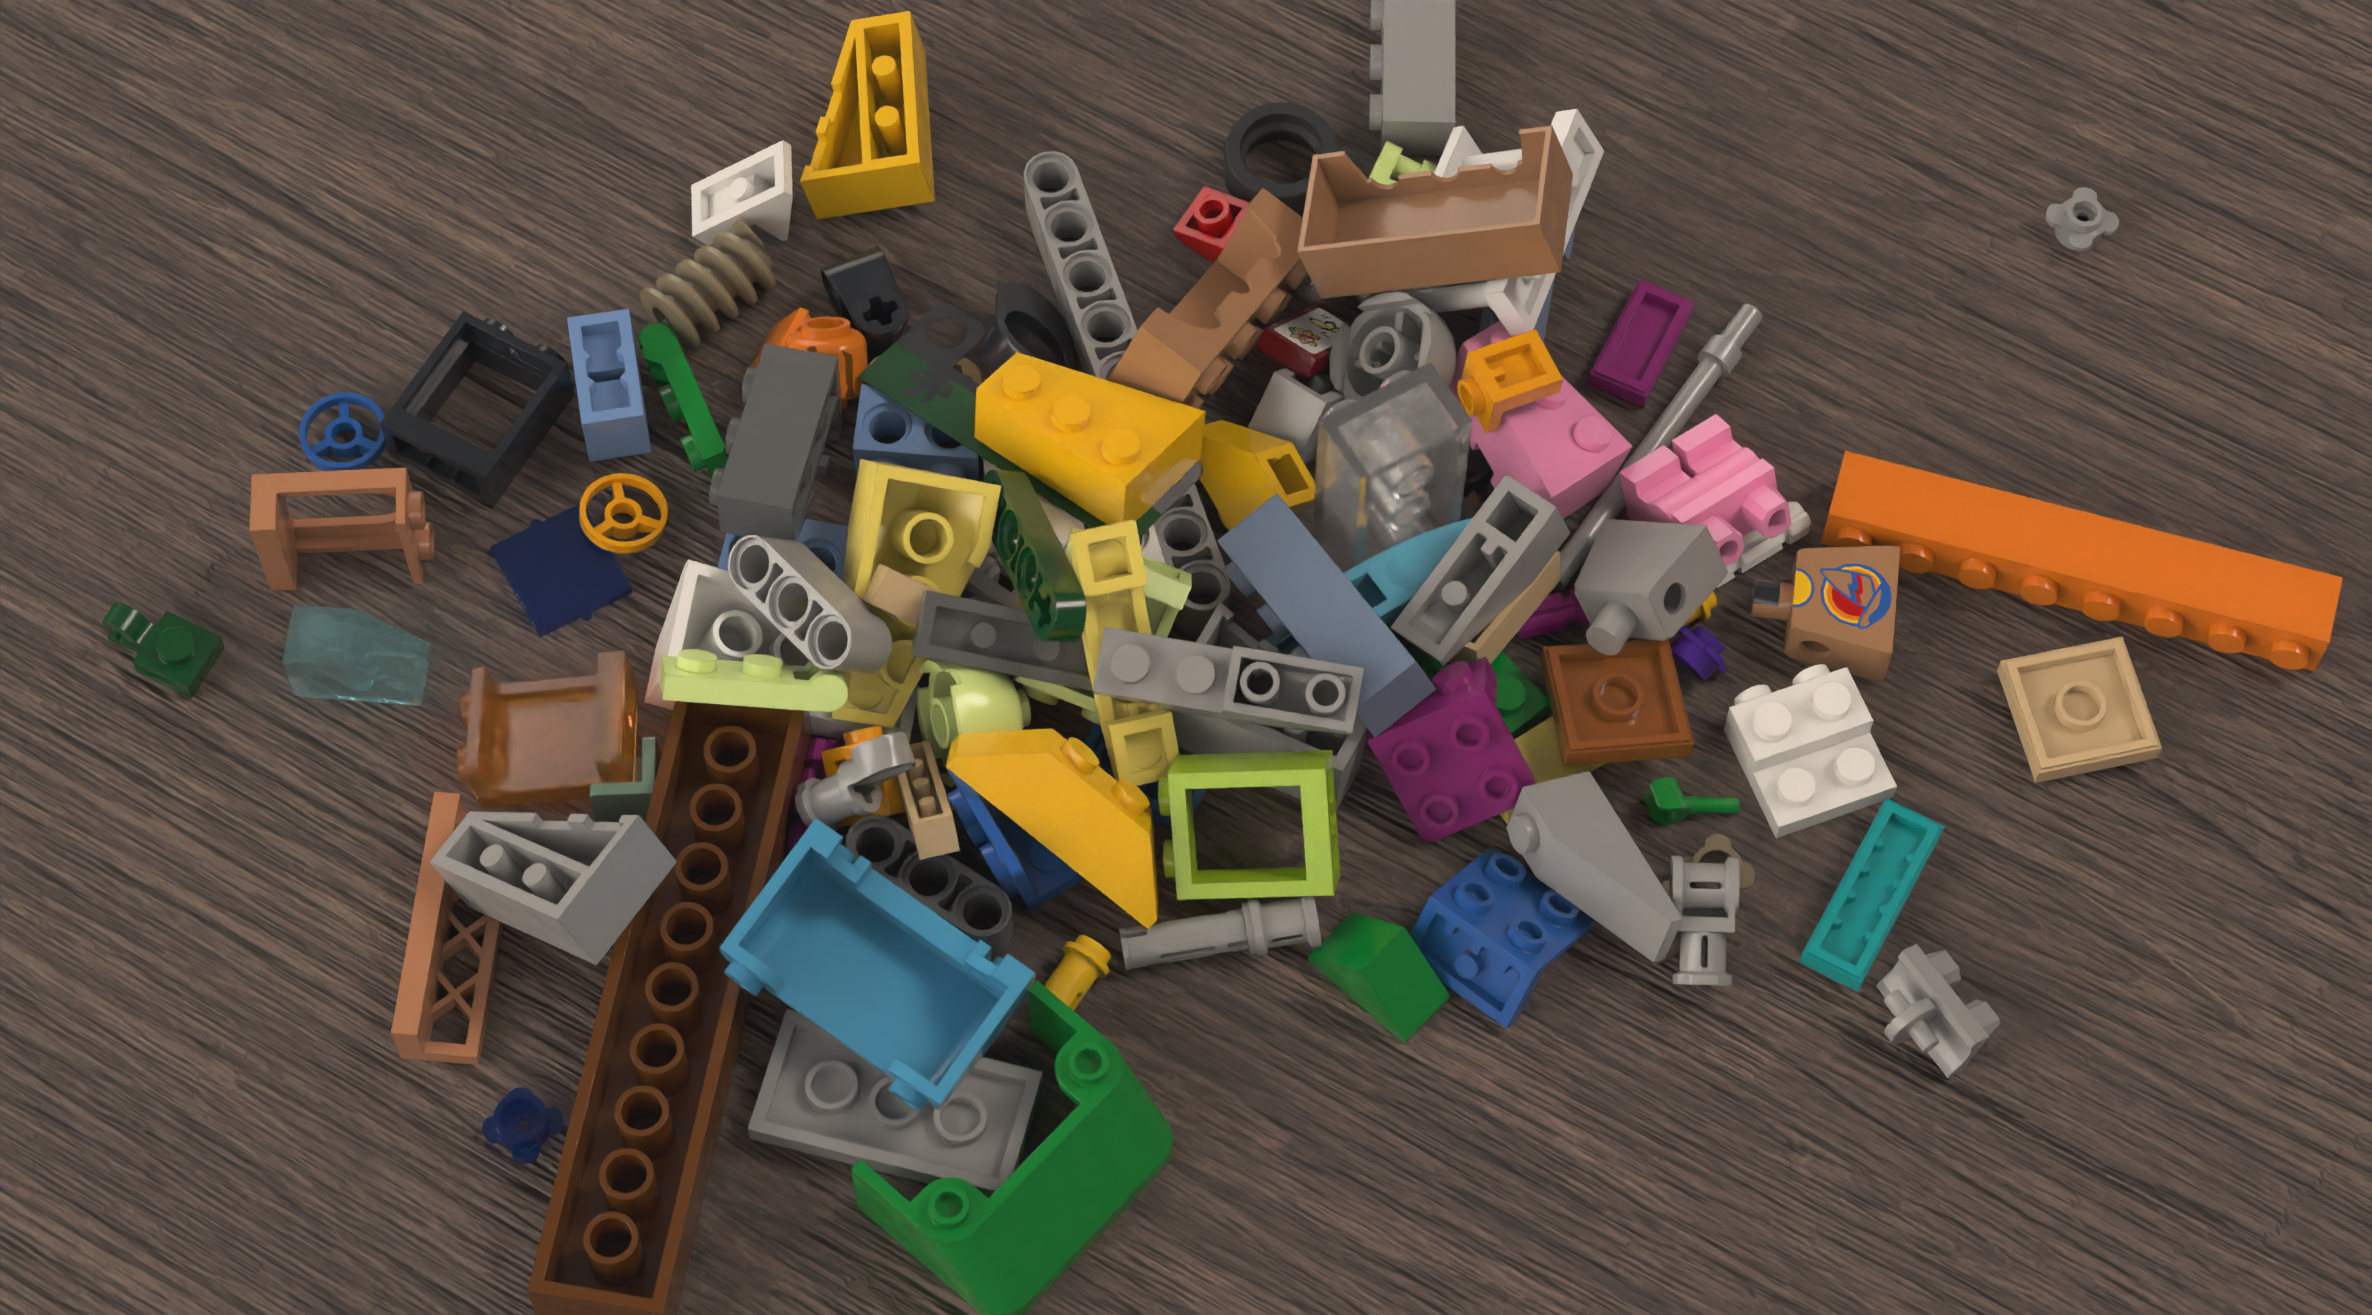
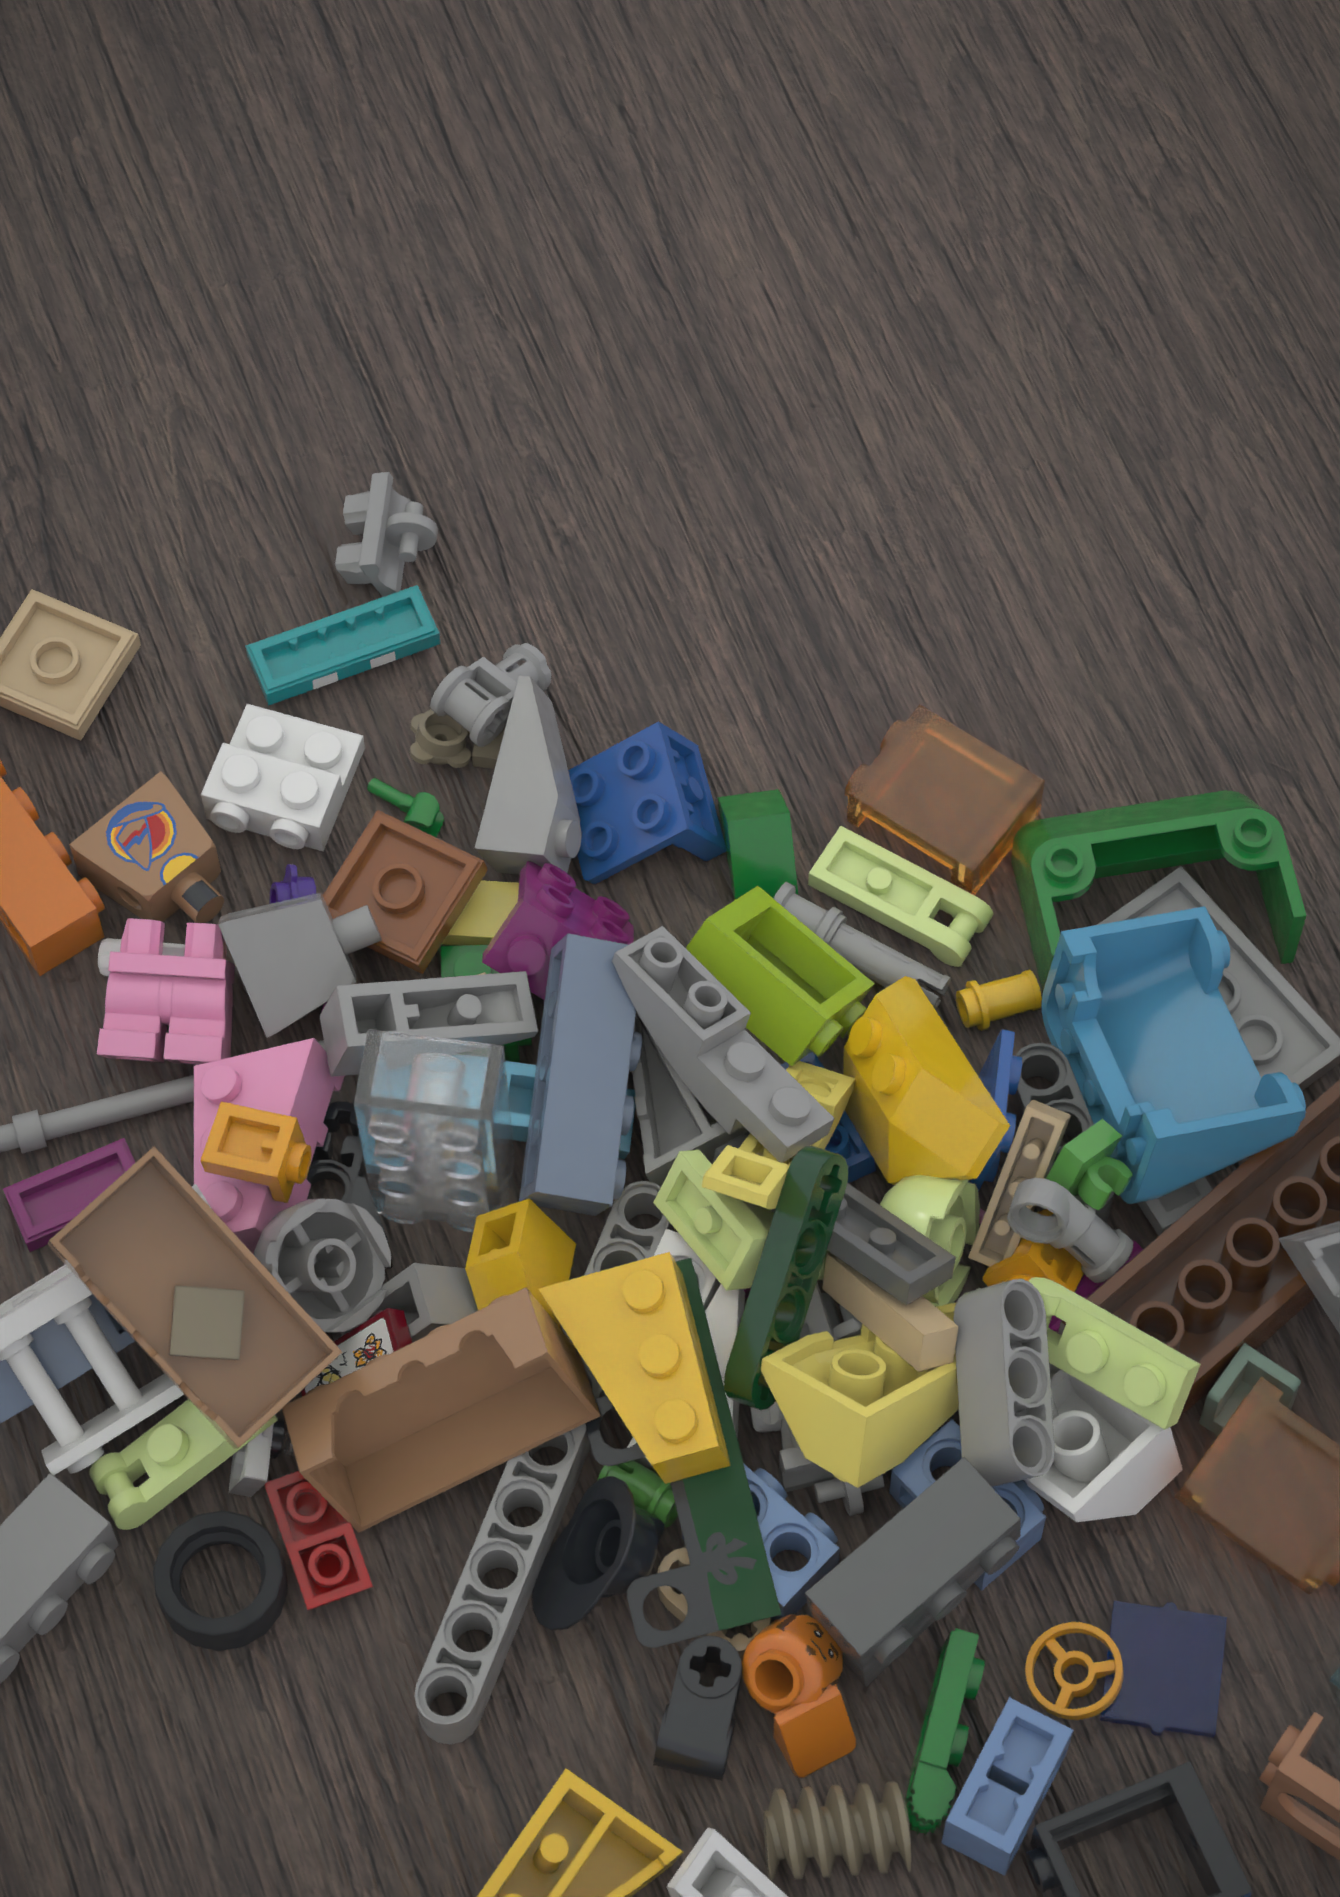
camera: 140 degrees left, 0 degrees up
none -> dark tan tile [169,1285,245,1360]
none -> yellowish green plate [808,826,994,967]
none -> clear orange panel [844,704,1045,895]
none -> bright green tile [1046,1119,1133,1210]

